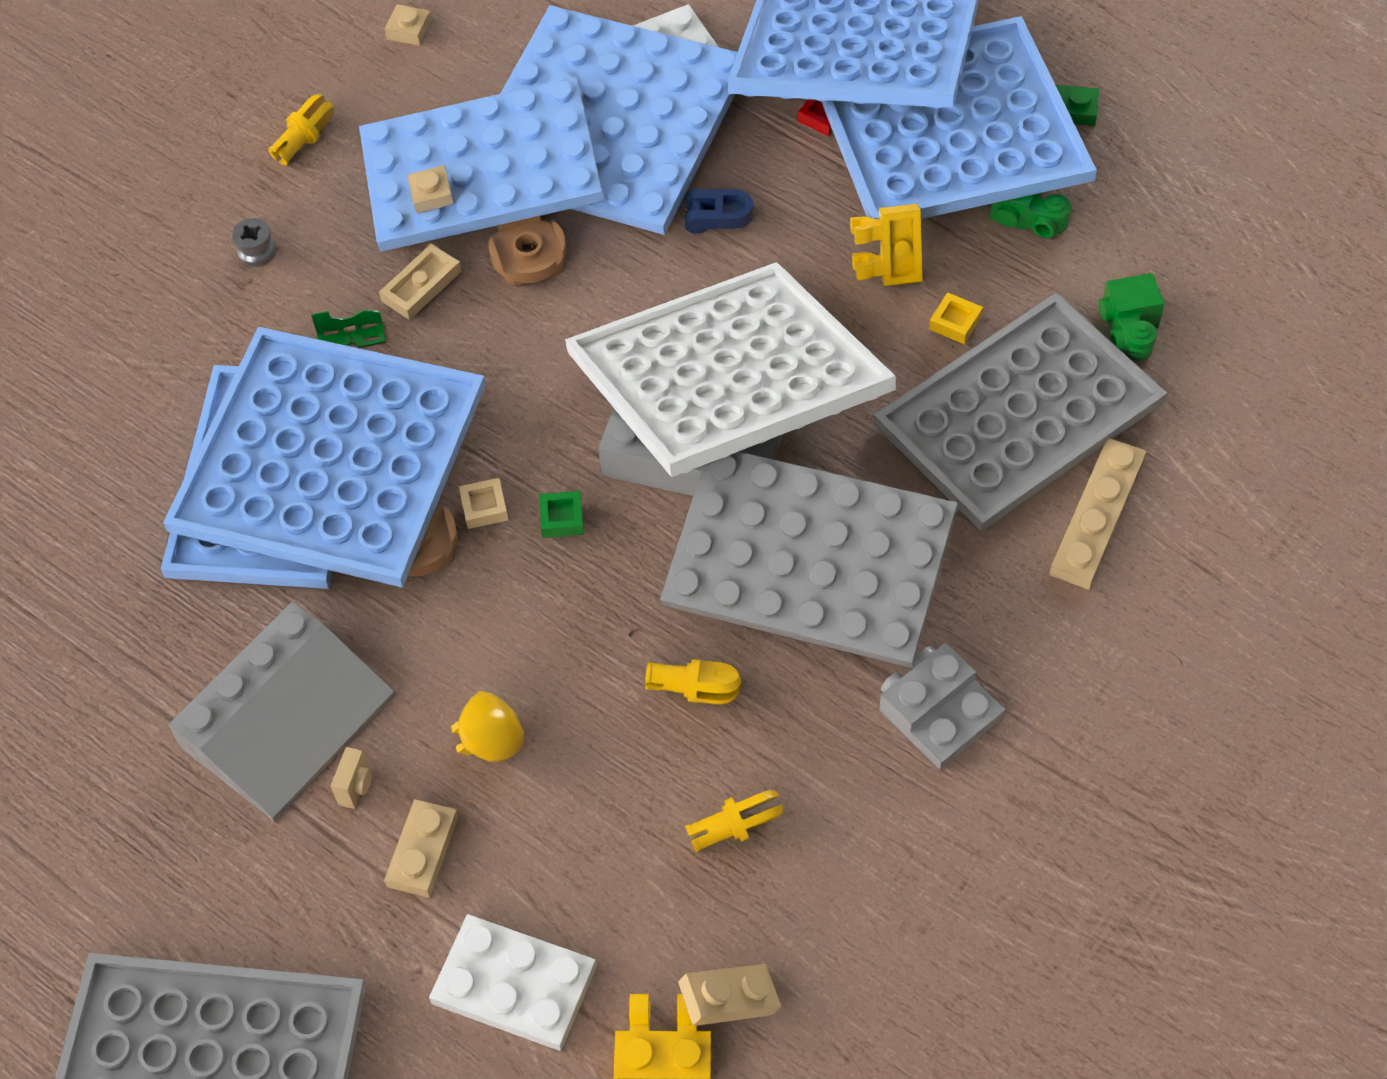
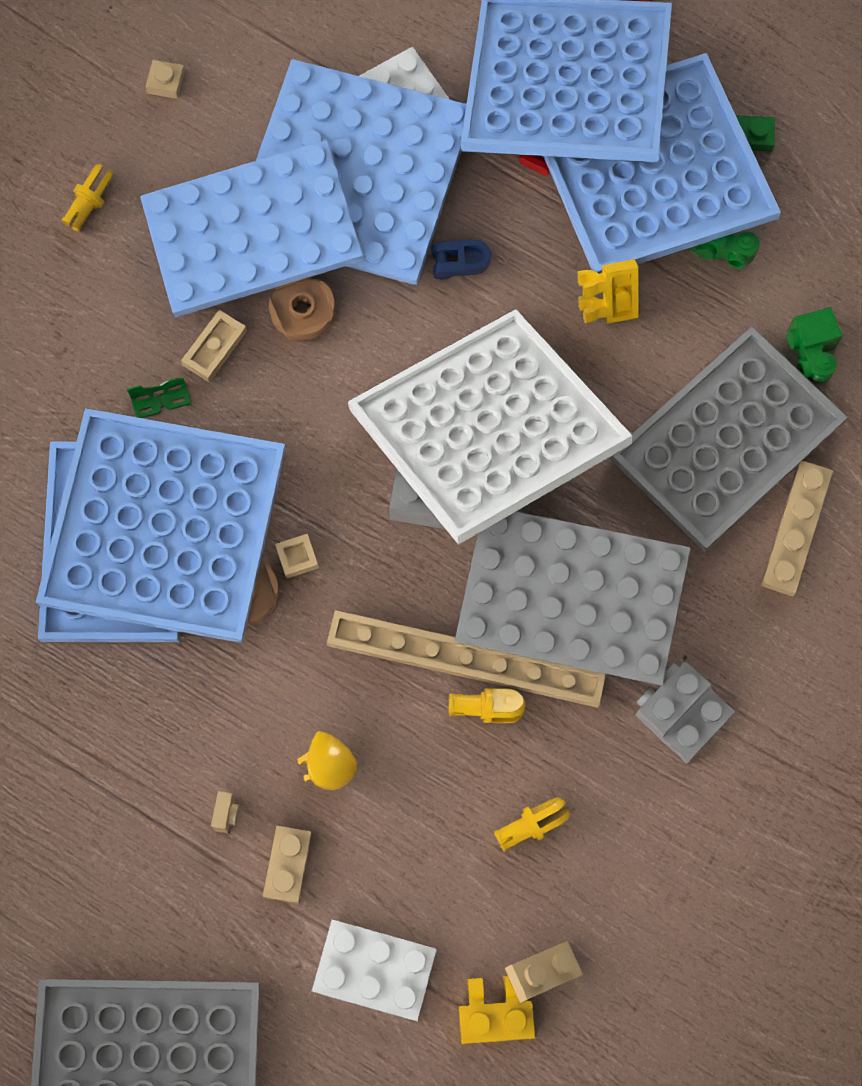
camera: 10 degrees left, 15 degrees up
light grey slope [168,602,395,822] -> none
flat silver wheel [232,218,276,267] -> none
tan plate [407,165,454,213] -> none
green plate [539,491,584,538] -> none
yellow plate [929,292,983,345] -> none
none -> tan plate [327,610,606,708]

